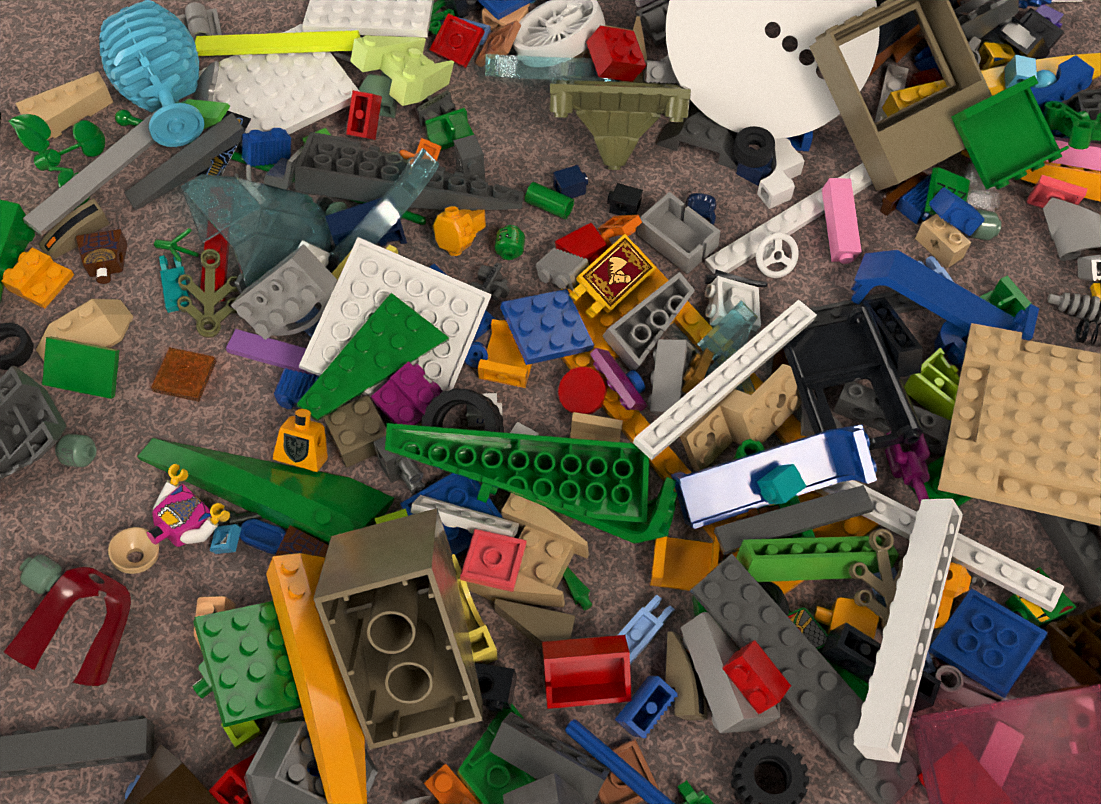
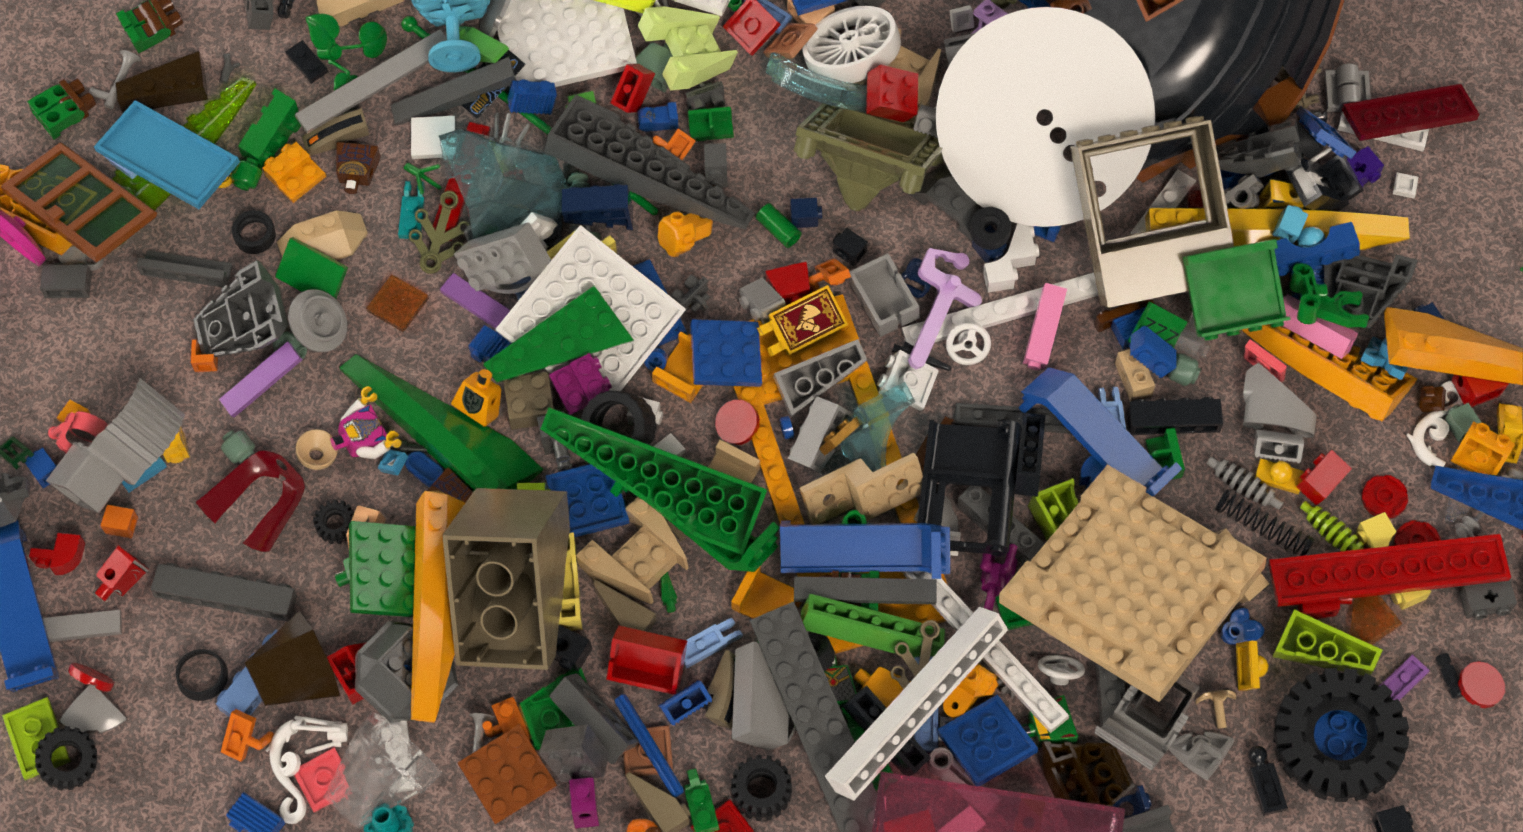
camera: 20 degrees right, 5 degrees up
lime plate [221,720,262,750] -> none
dark grey panel [264,145,304,190] -> none
clear light blue arch [330,148,440,263] -> none
white plate [411,495,519,537] -> none
coral tile [460,529,527,592] -> none
green head [494,225,525,260] -> none
magenta tile [590,348,648,411] -> none
white plate [633,300,817,460] -> none
red brick [722,640,791,715] -> none
teal brick [757,464,807,504] -> none
none -> medium lavender tile [219,341,303,417]
none -> black plate [285,40,328,84]
none -> light grey piece [288,289,347,352]
none -> black tyre [313,499,354,544]
none -> white tile [411,116,456,159]
none -> blue leg [637,102,679,132]
none -> lavender piece [908,248,982,369]
none -> white piece [1038,655,1085,685]
none -> black brick [1127,397,1223,435]
none -> white tile [1392,172,1418,198]

